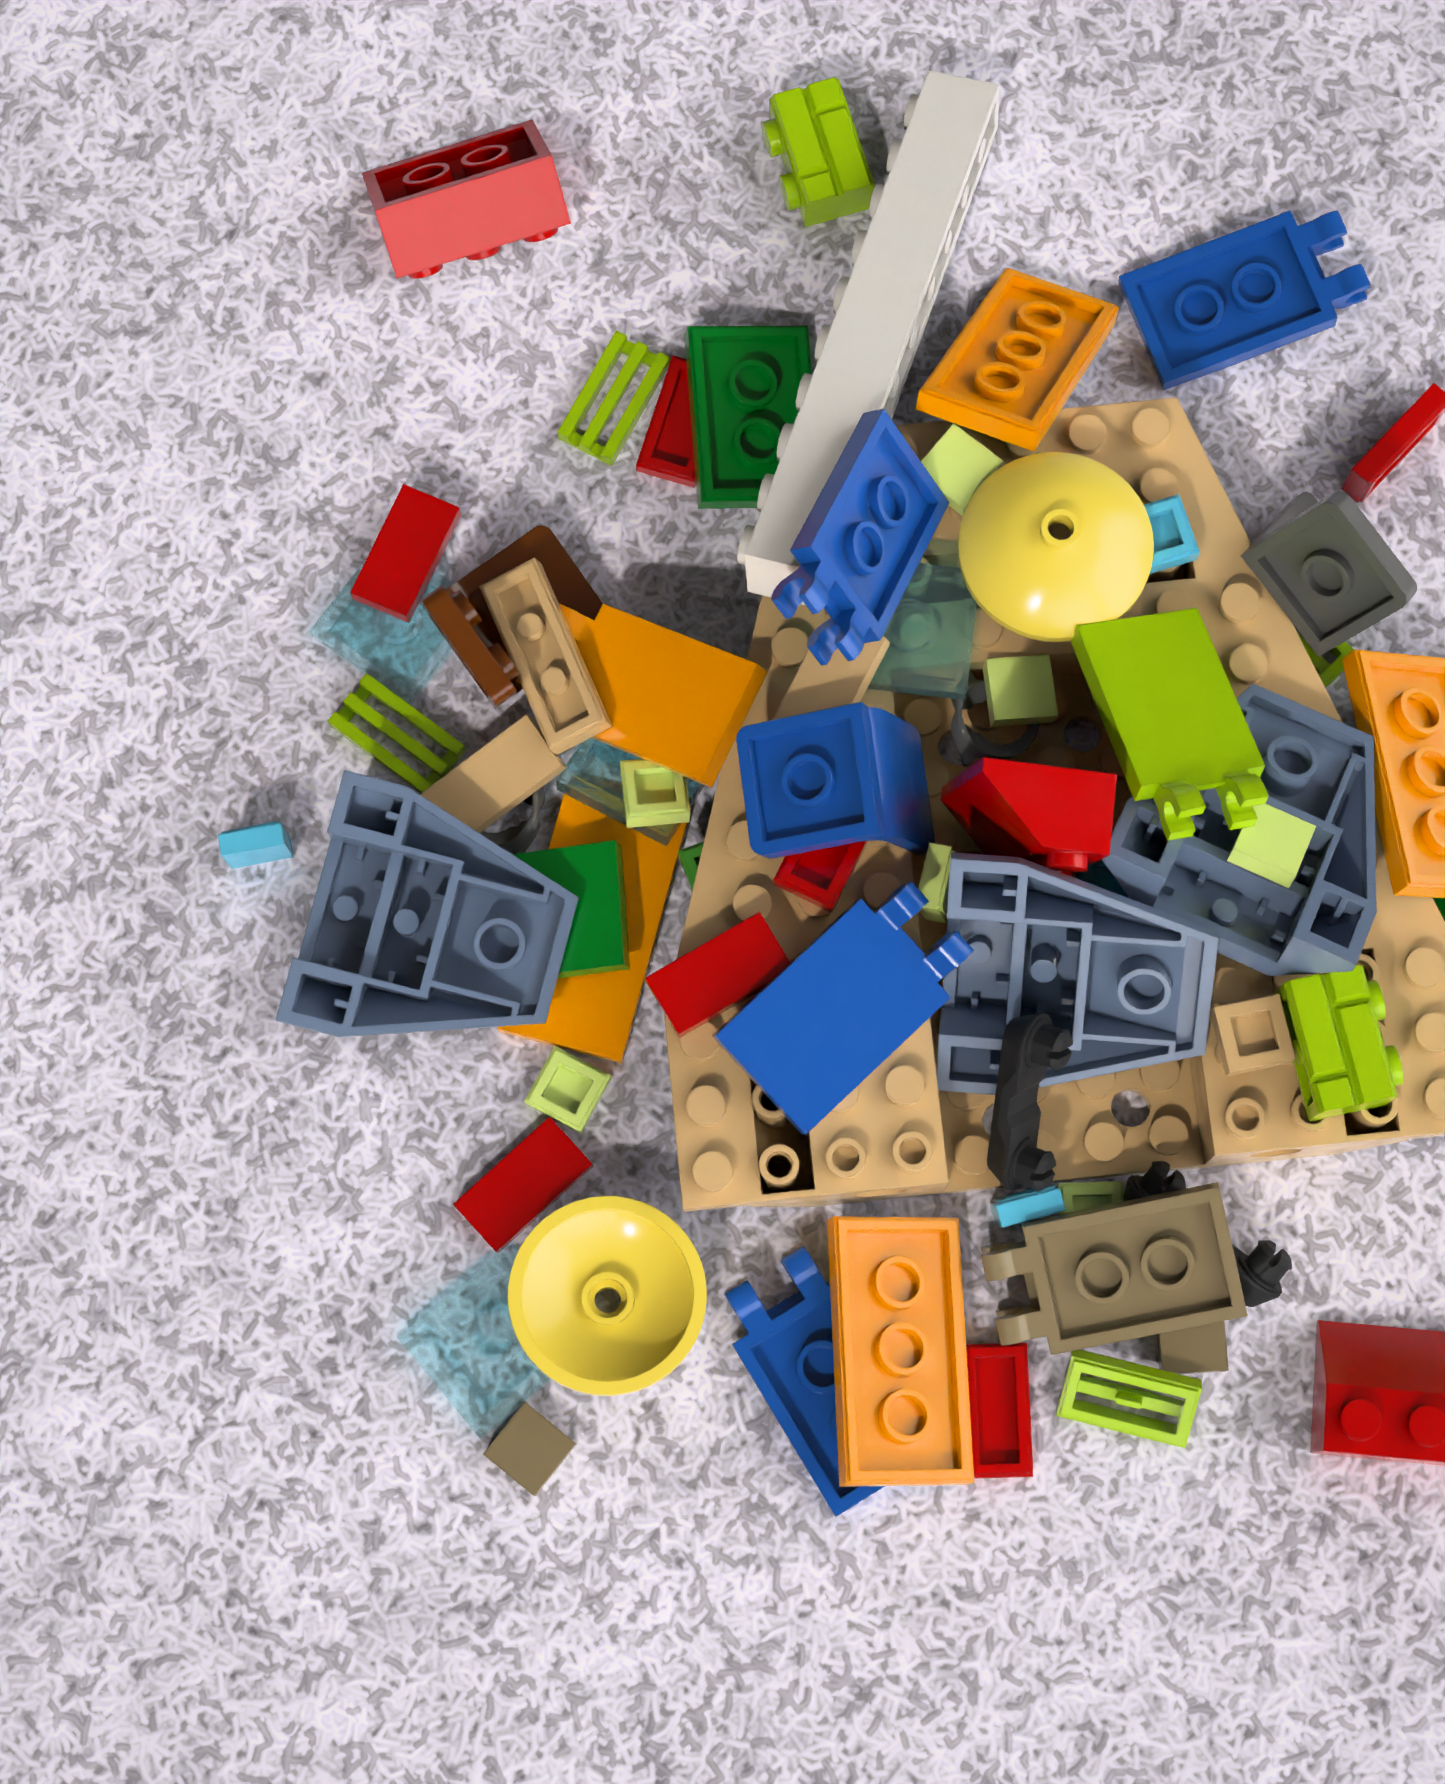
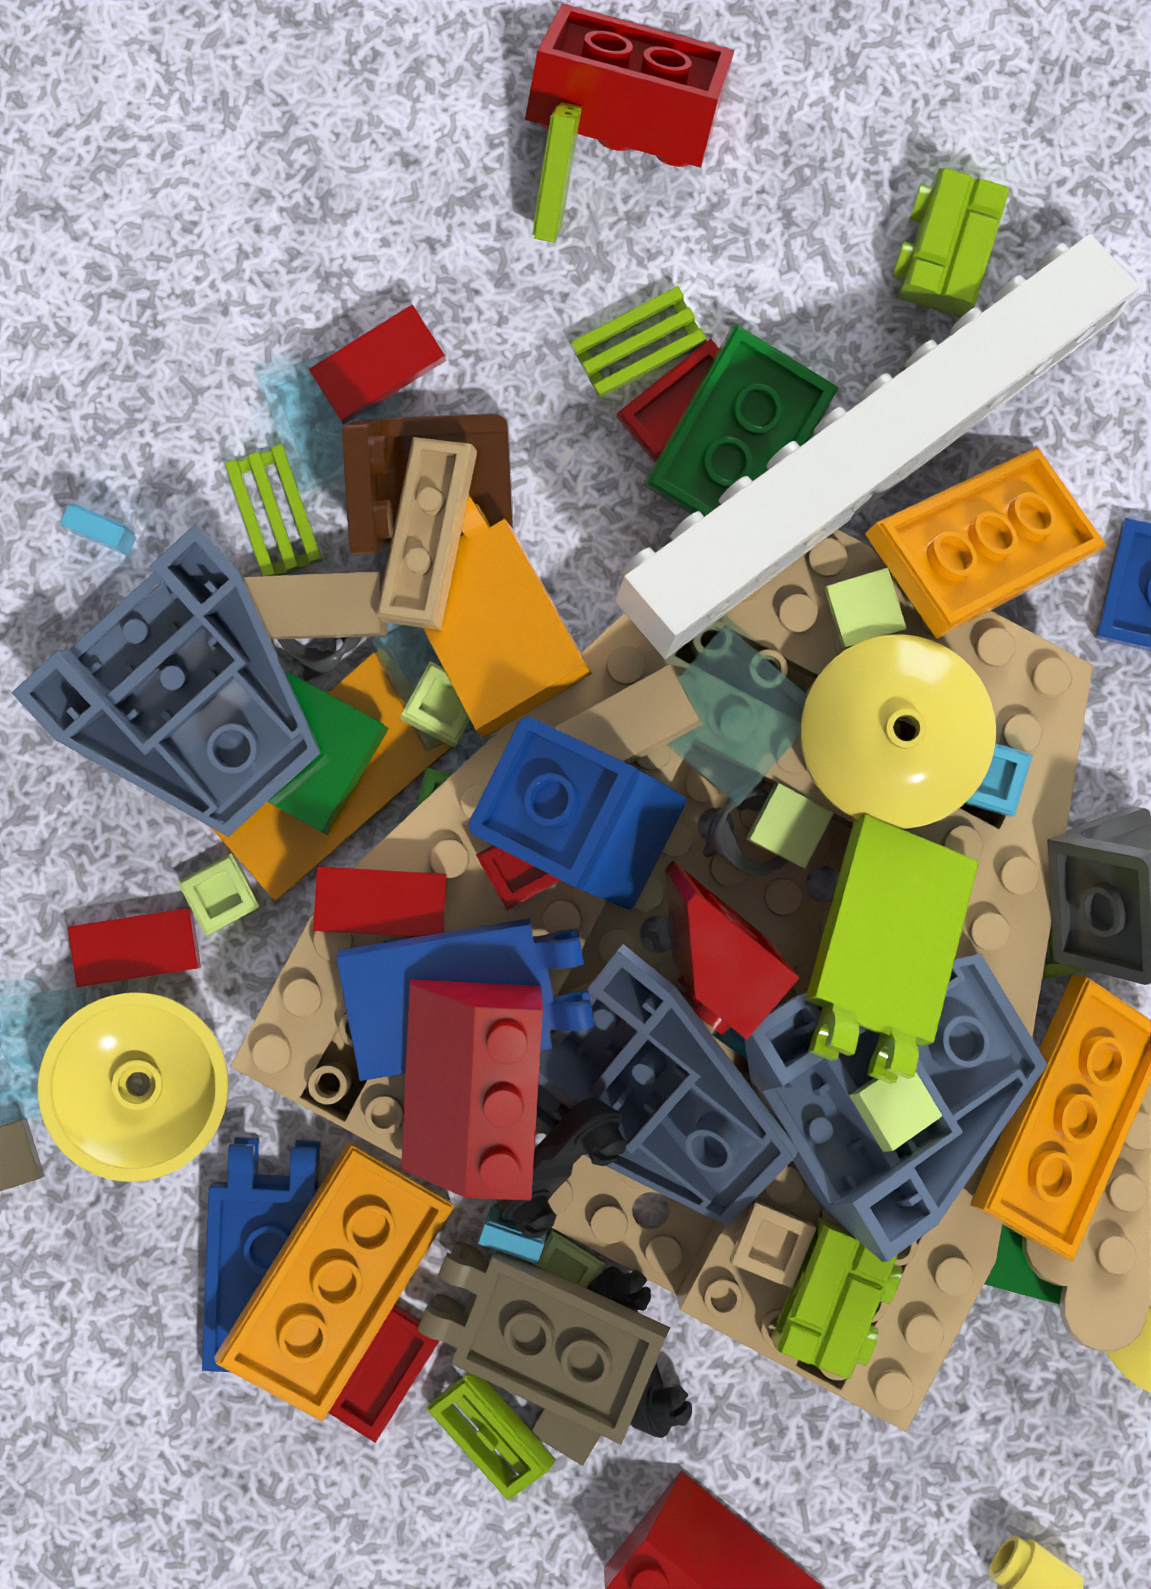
camera: 30 degrees right, 10 degrees up
blue tile [771,408,949,665] -> none
yellowish green tile [919,842,956,924] -> none
none -> red slope [401,979,543,1201]
none -> lime tile [532,102,582,243]

